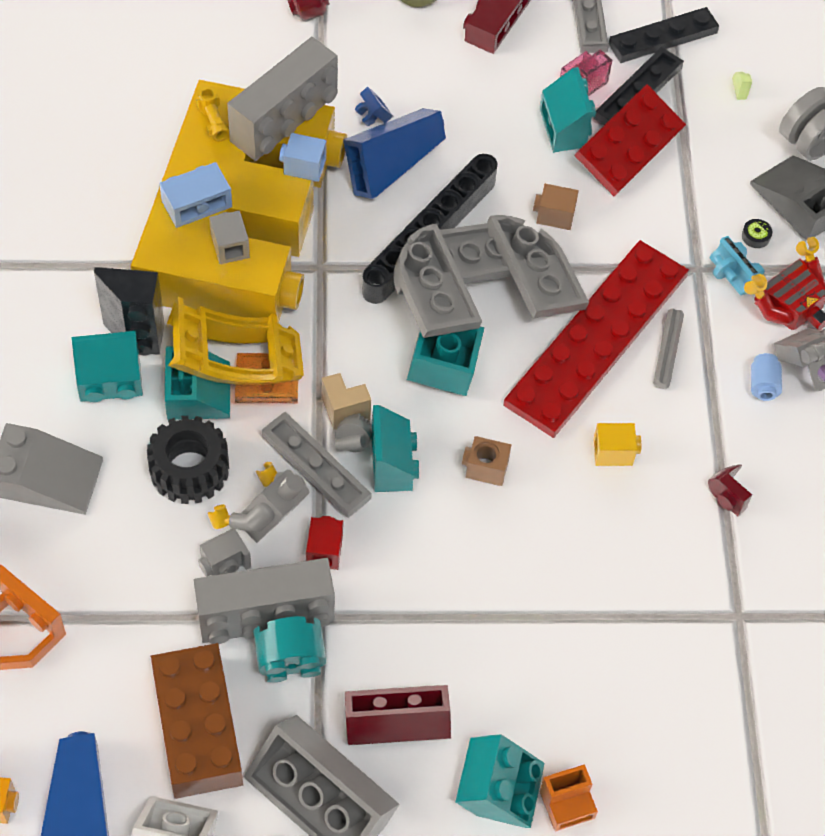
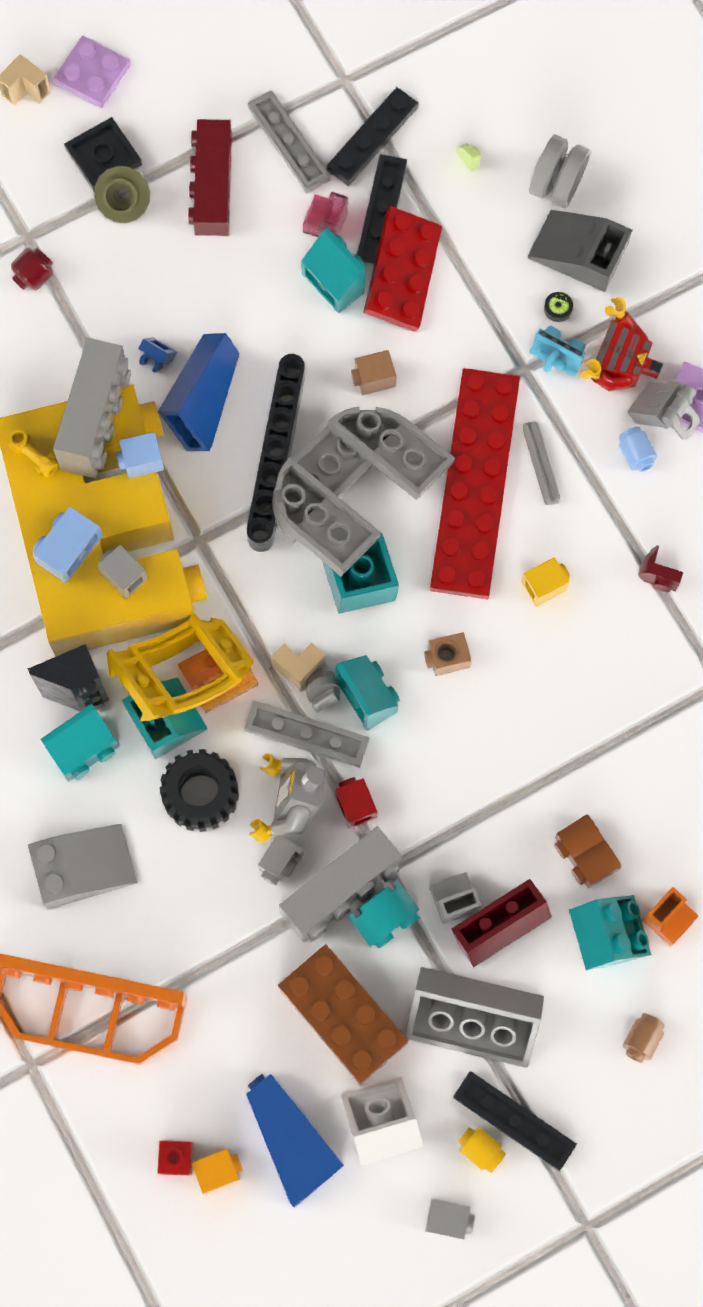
camera: 25 degrees left, 15 degrees up
none -> light grey piece [429,872,482,924]
none -> dark orange brick [554,814,622,889]

